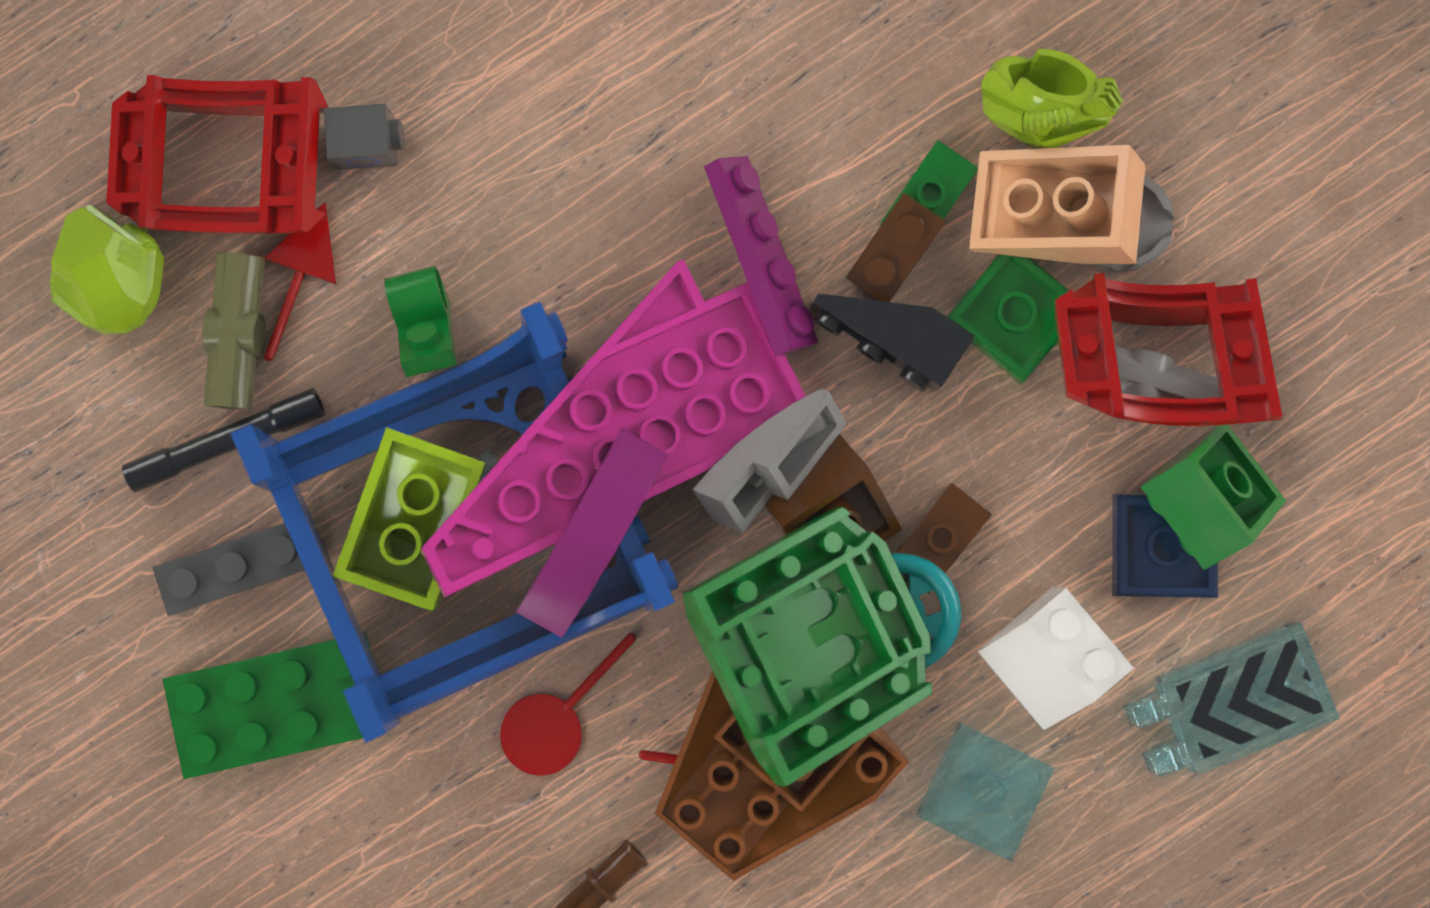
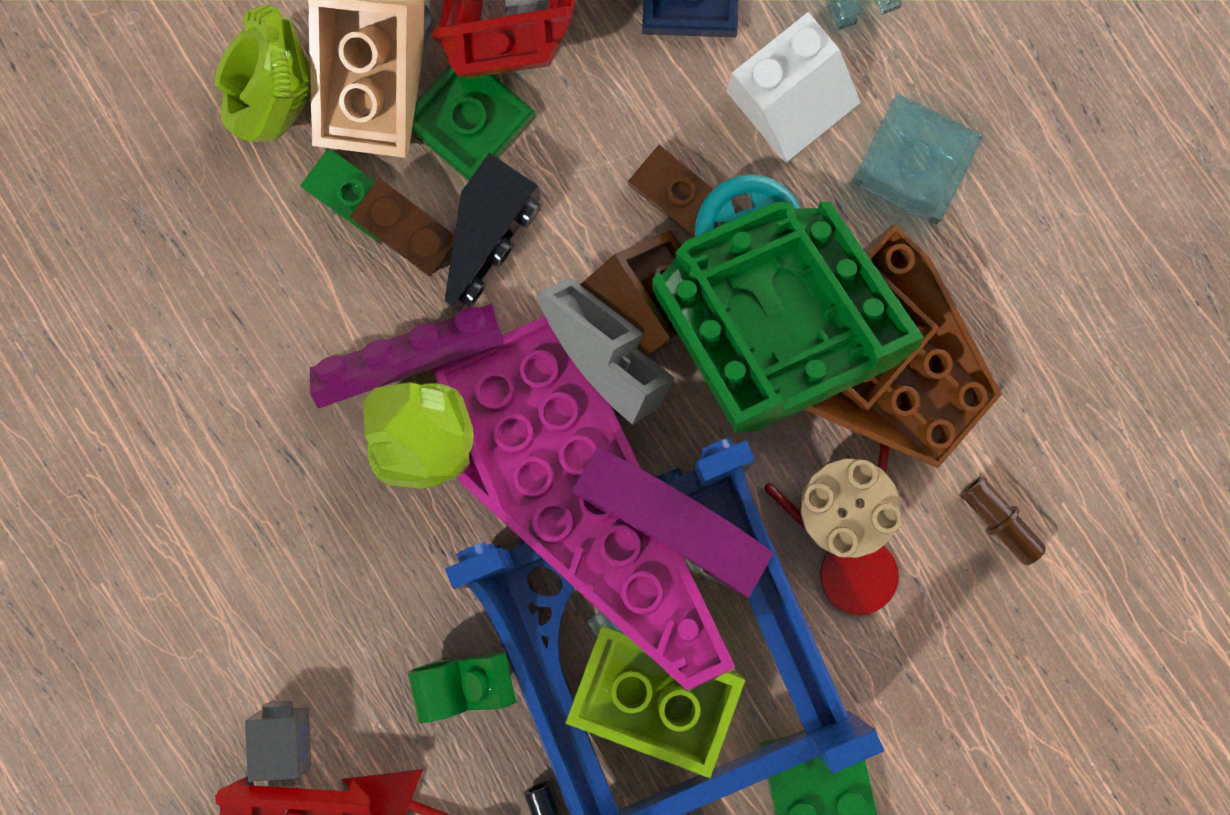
camera: 80 degrees left, 0 degrees up
none -> lime helmet [363,382,473,489]
none -> tan plate [800,458,902,558]

